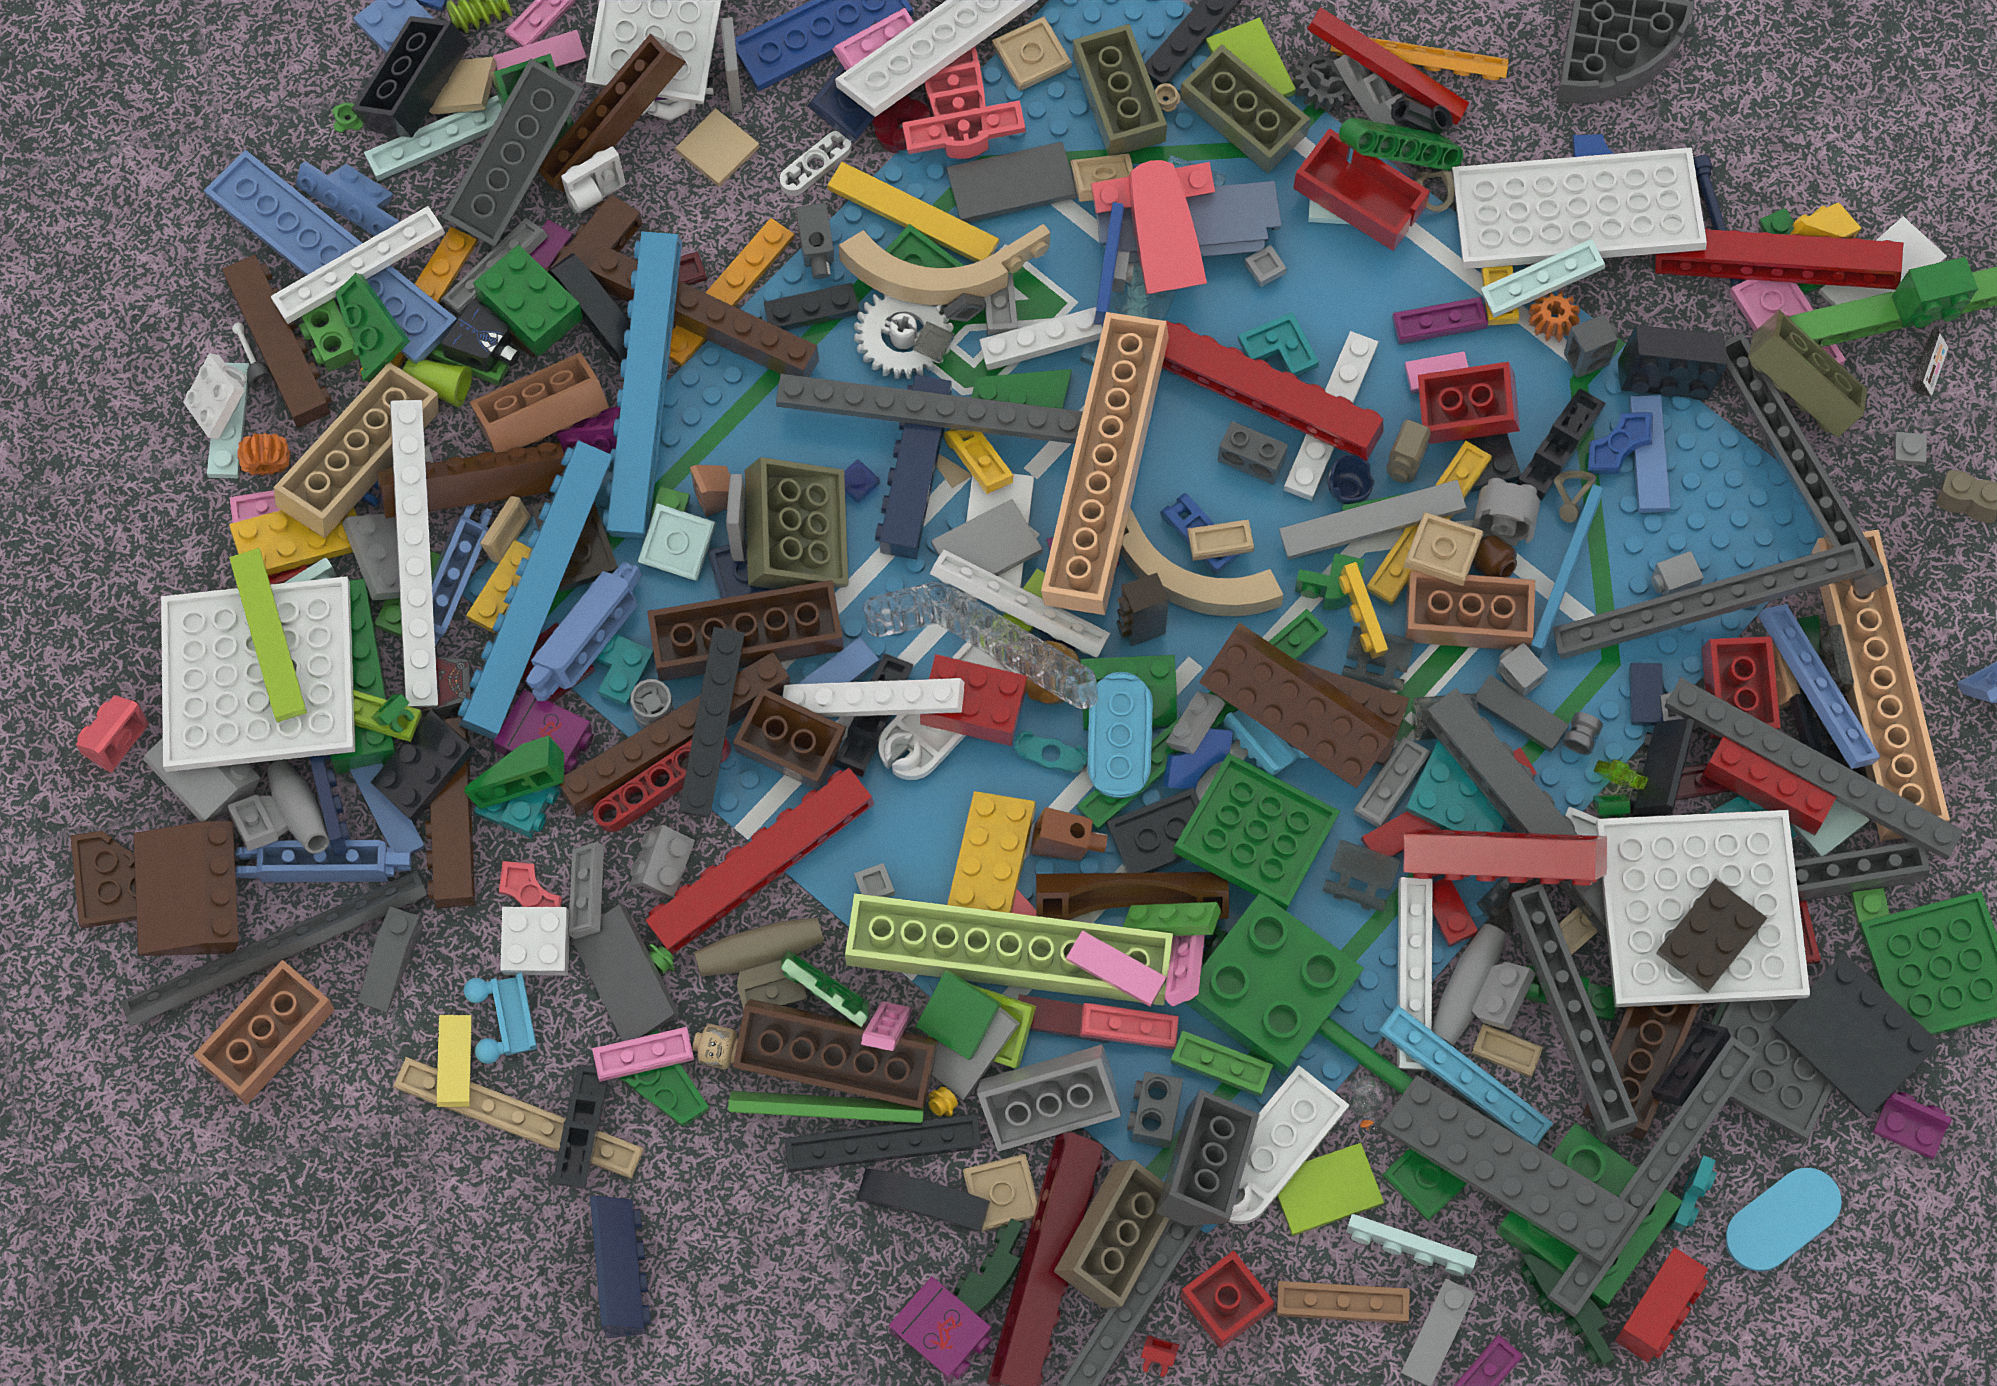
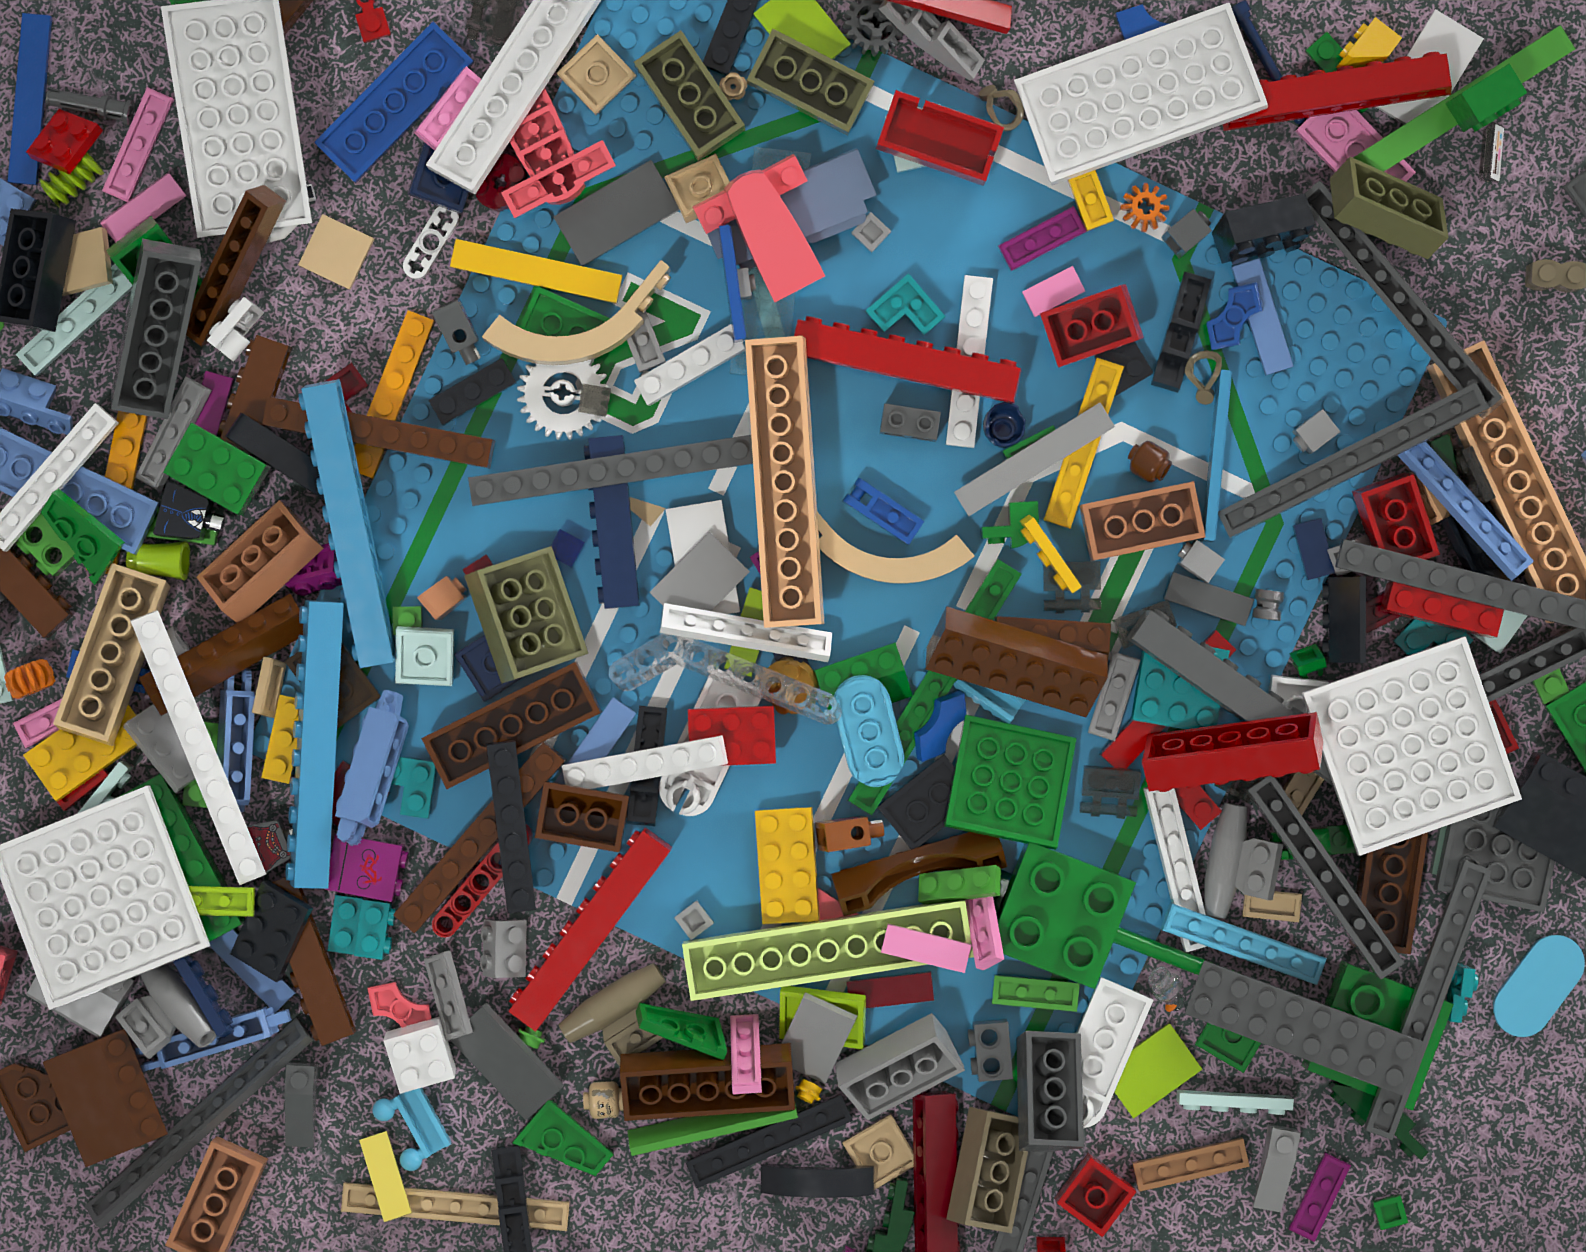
camera: 20 degrees left, 20 degrees up
lime tile [229,548,307,723] -> none
green tile [371,694,414,733] -> none
green slope [464,736,564,809] -> none
bright pink tile [592,1027,694,1082] -> none
light grey wheel [630,679,674,729] -> none
light grey tile [721,17,743,113] -> none
light grey tile [726,474,747,561] -> none
green tile [916,970,1002,1060] -> none
dark grey tile [943,294,987,322] -> none
yellow plate [944,429,1014,494] -> none
green wing [971,369,1072,409] -> none
teal piece [1014,730,1088,773] -> none
coral tile [1080,1003,1179,1050] -> none
dark brown brick [1116,573,1169,646] -> none
light grey plate [1166,691,1225,754] -> none
tan tile [1187,519,1254,561] -> none
green beam [1339,118,1464,170] -> none
dark tan brick [1386,419,1431,483] -> none
black piece [1391,96,1452,134] -> none
tan tile [1404,512,1483,586] -> none
light grey brick [1472,478,1540,546] -> none
light aqua plate [1481,239,1605,318] -> none
clear neon green plate [1593,759,1649,790] -> none
red brick [1615,1247,1708,1363] -> none
black plate [1651,1021,1731,1107] -> none
dark brown plate [1656,878,1767,993] -> none
light grey plate [1894,432,1927,466] -> none

